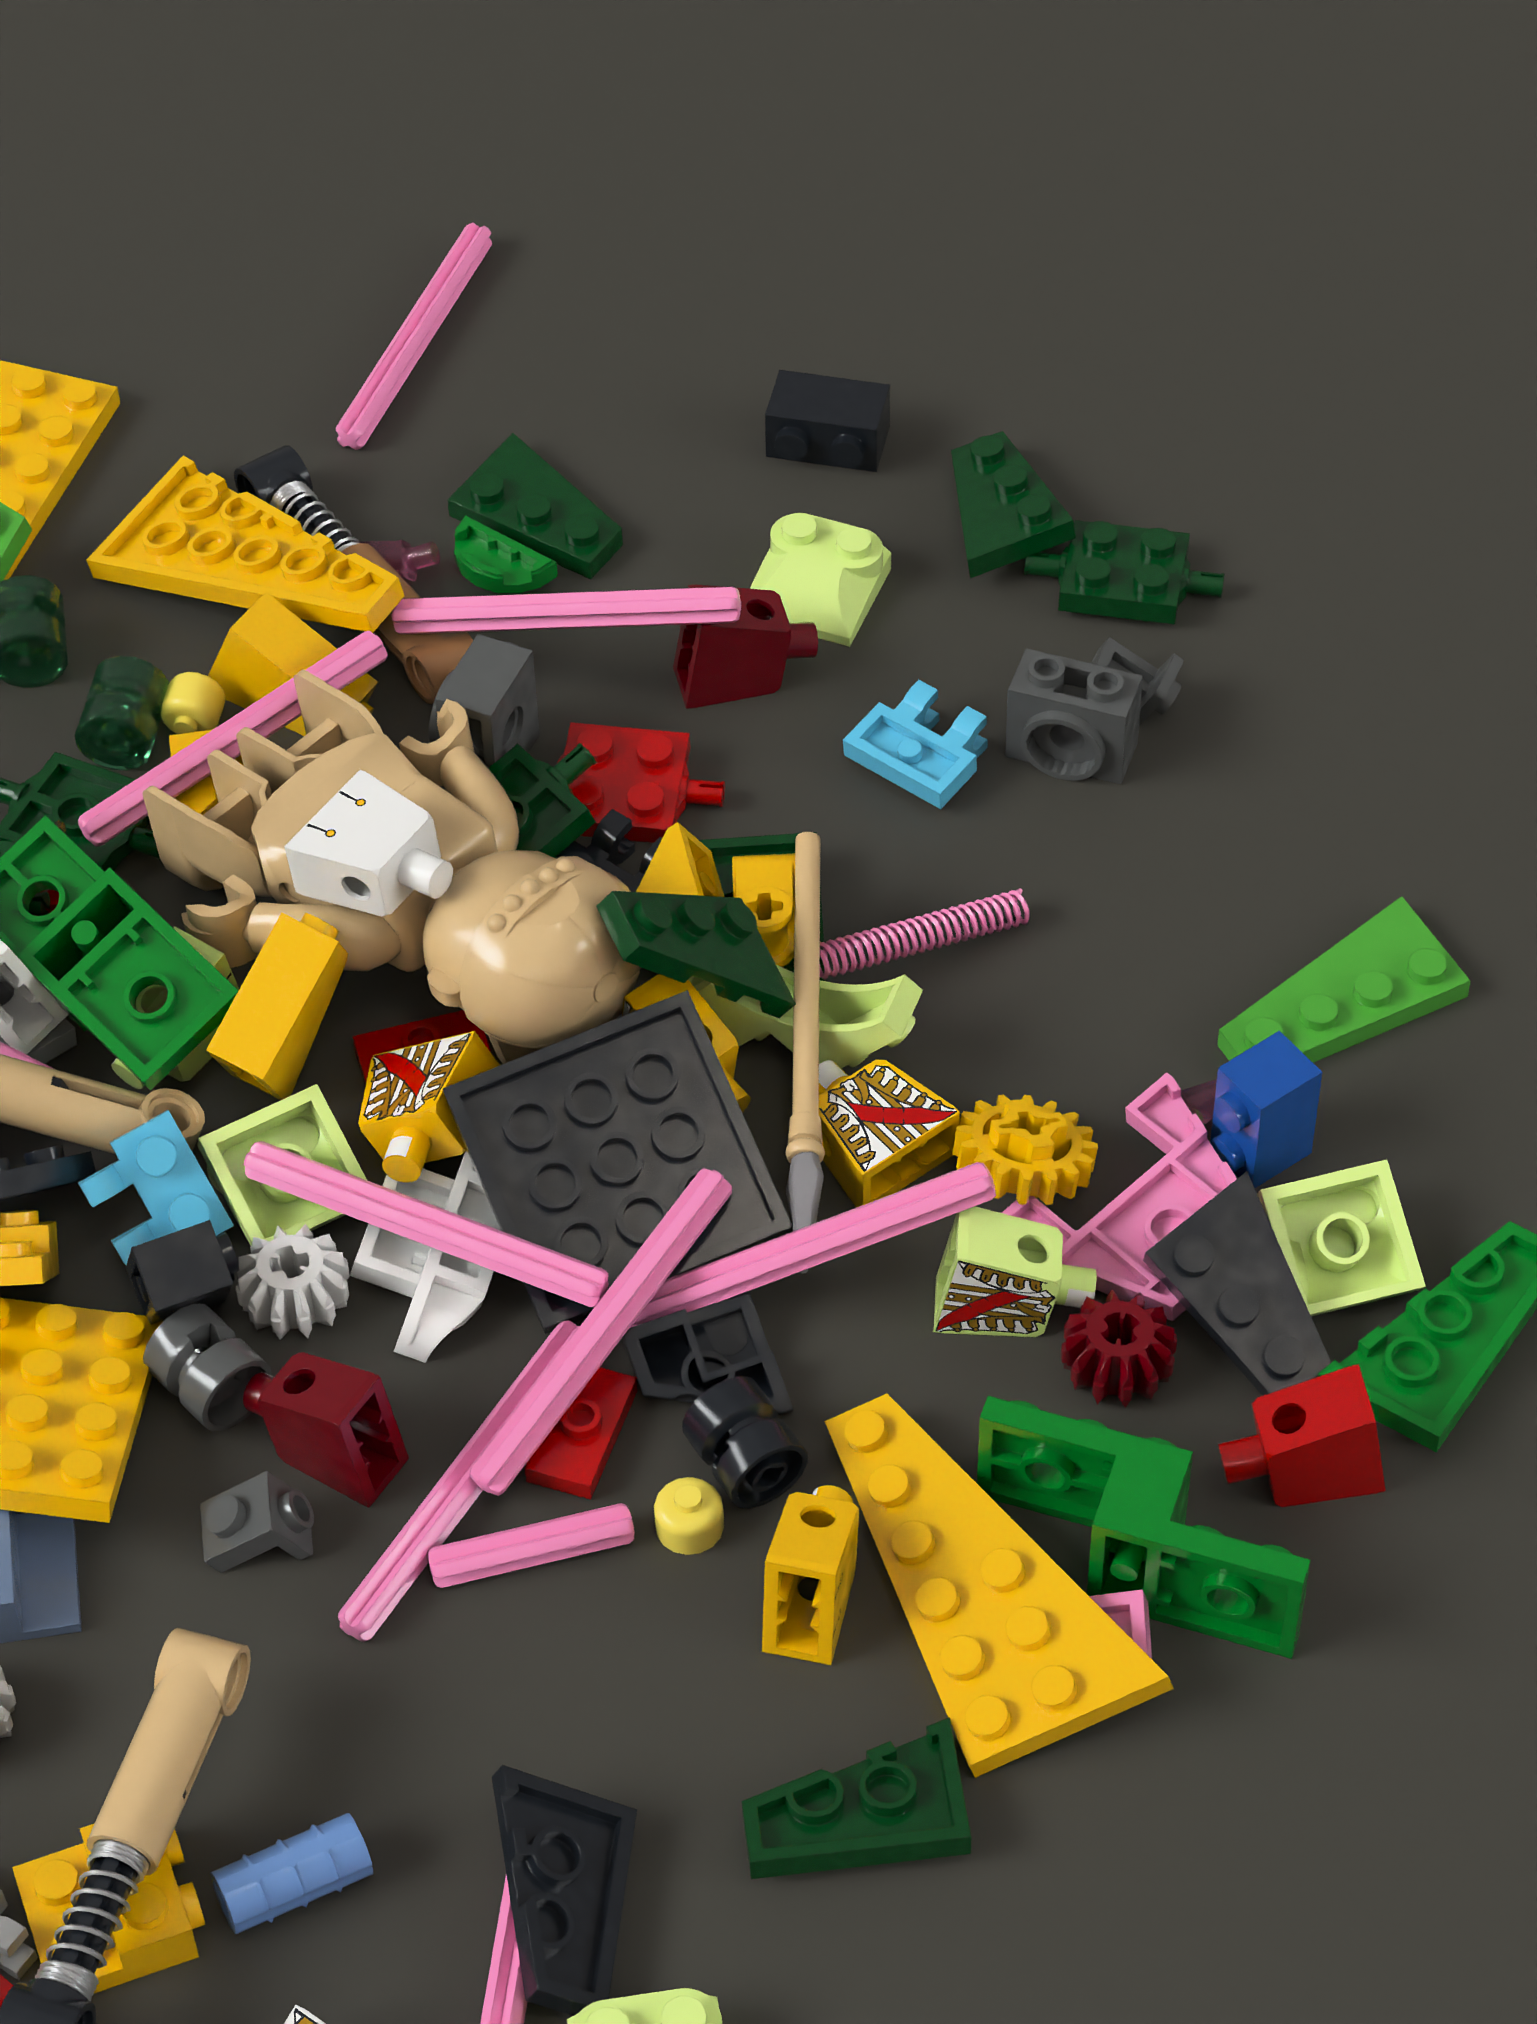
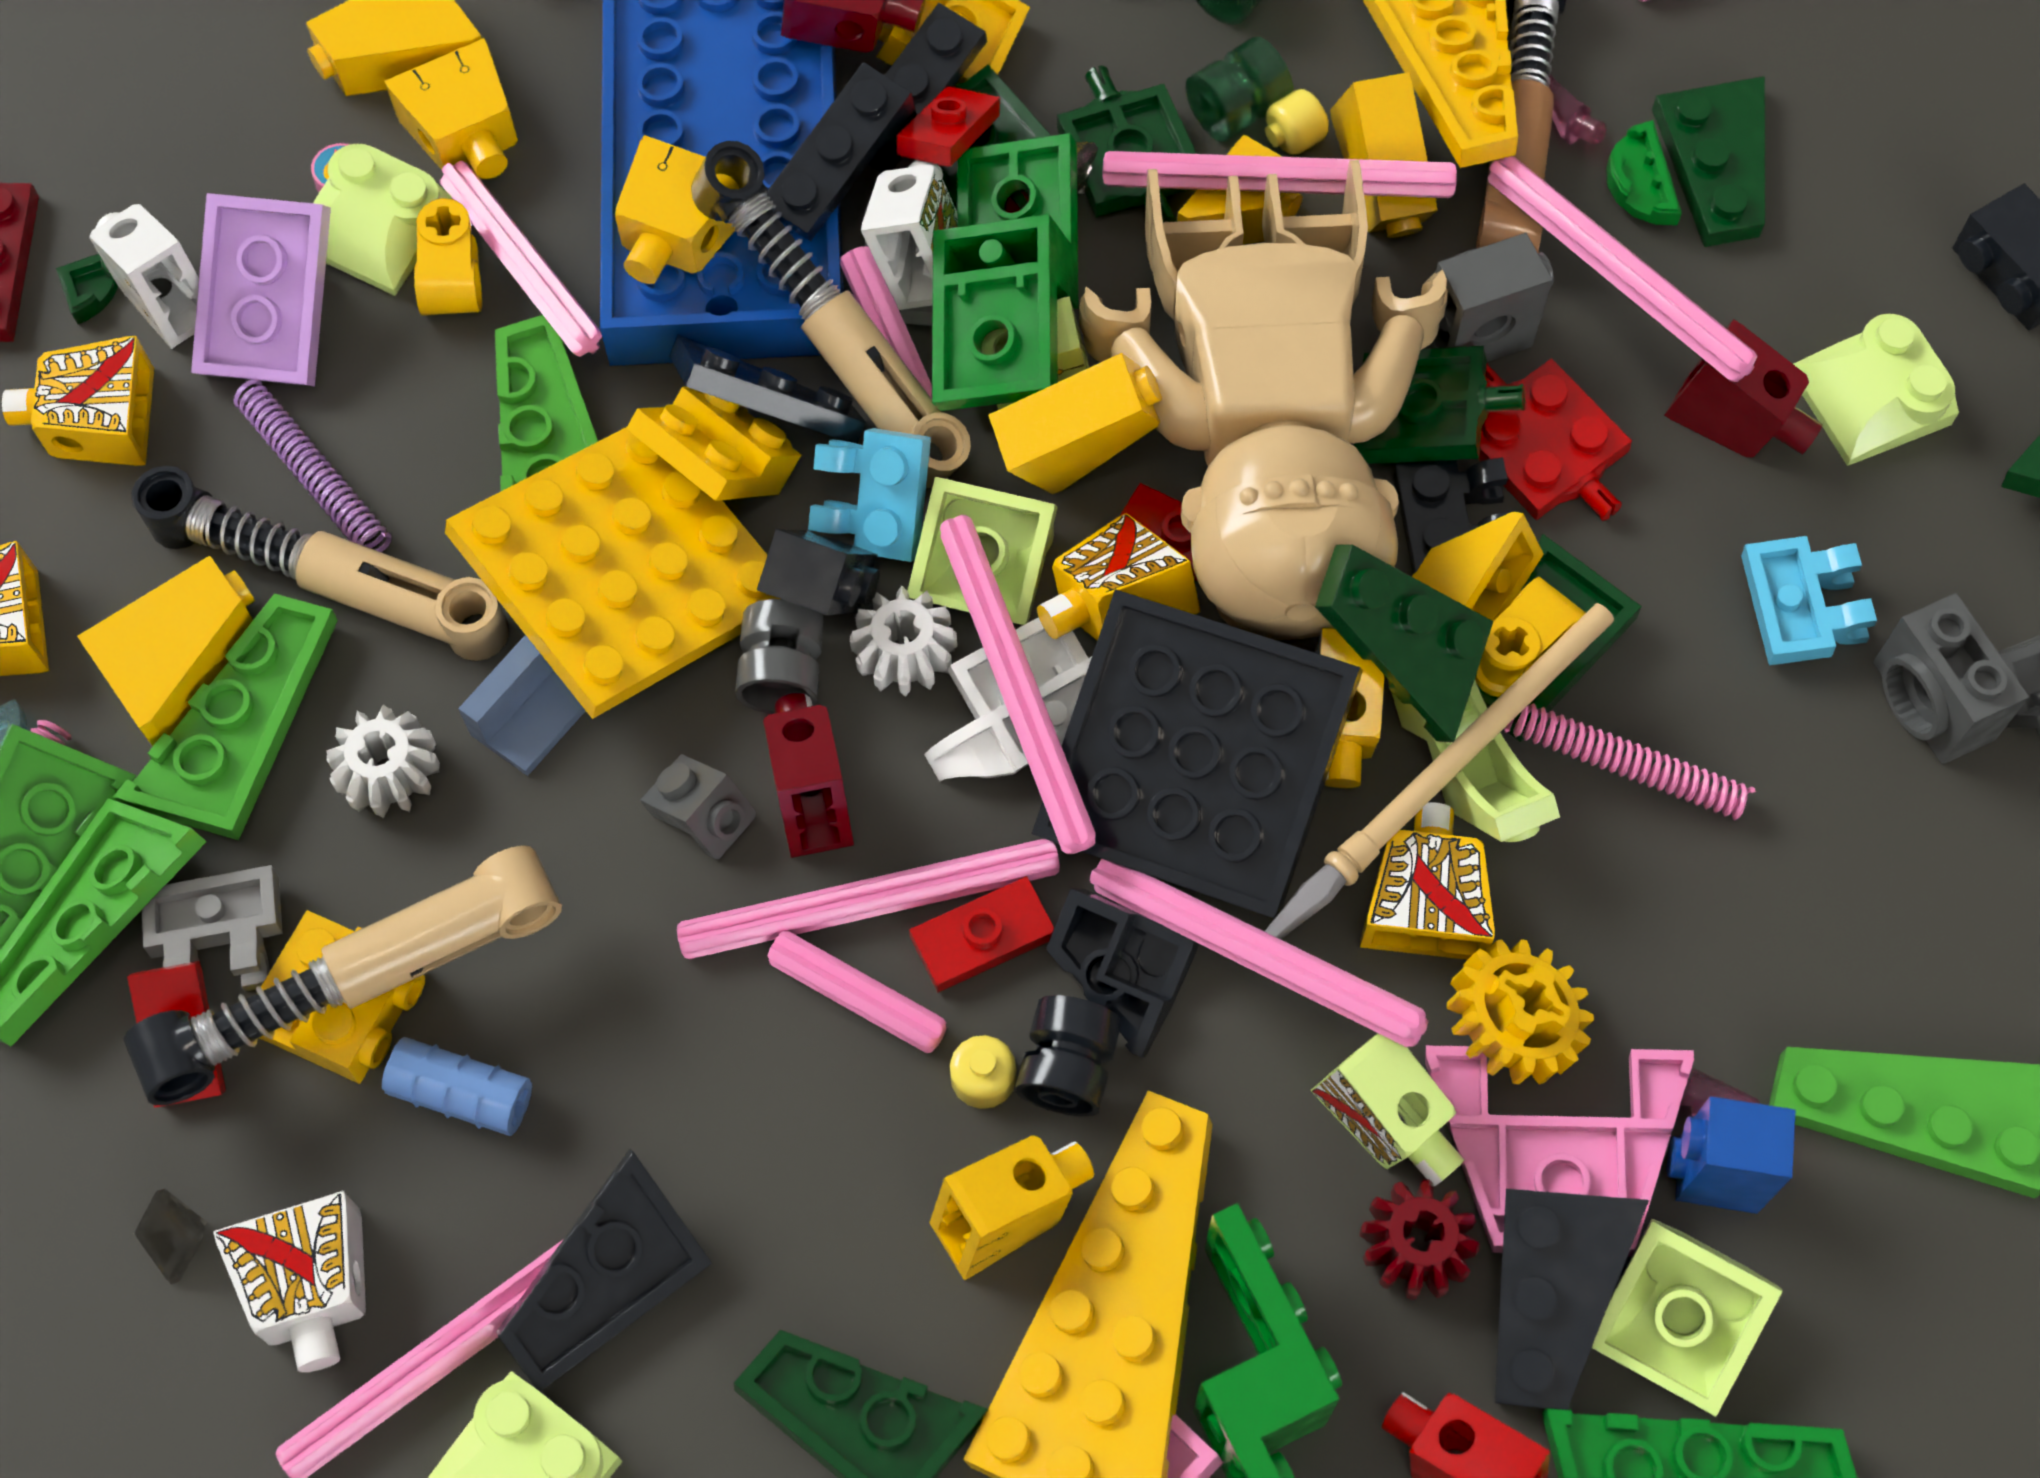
camera: 45 degrees right, 15 degrees up
white torso [284,770,453,917] -> none
bright pink axle [469,1168,732,1496] -> none

